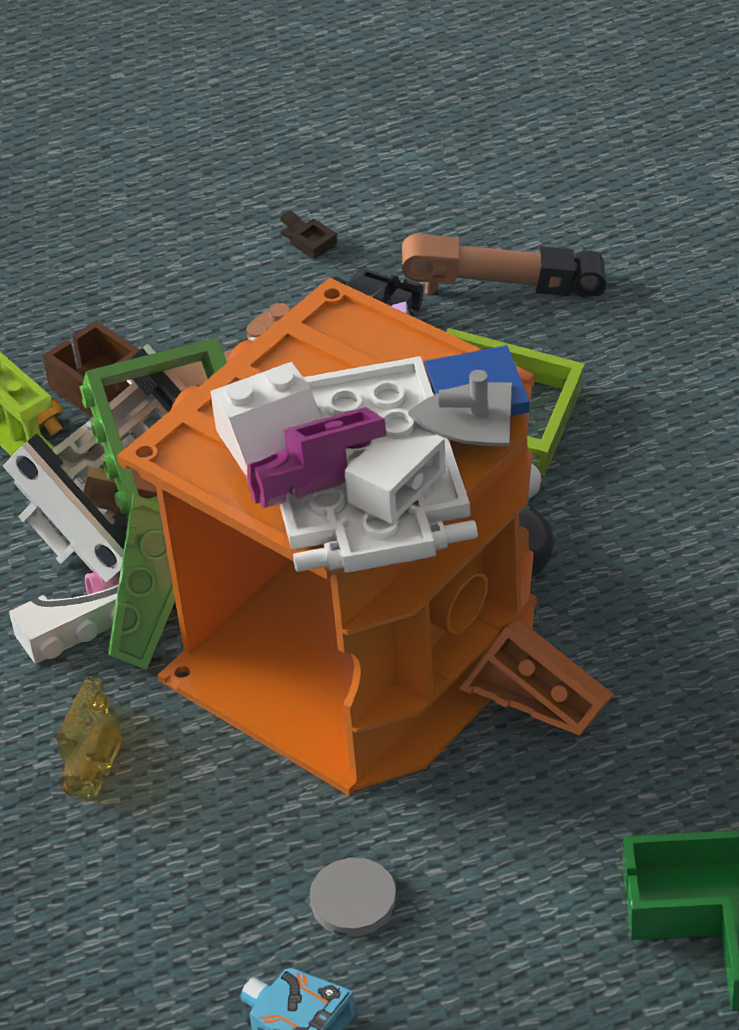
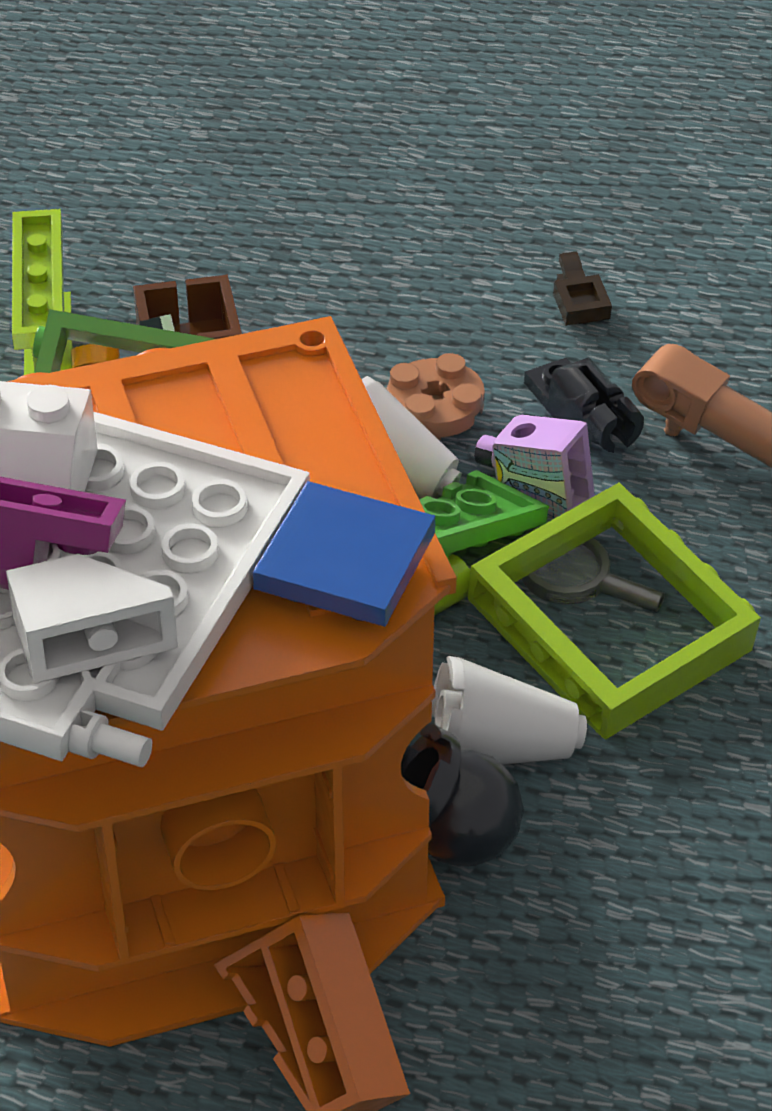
camera: 30 degrees right, 0 degrees up
light grey shield [408,370,512,446] -> none

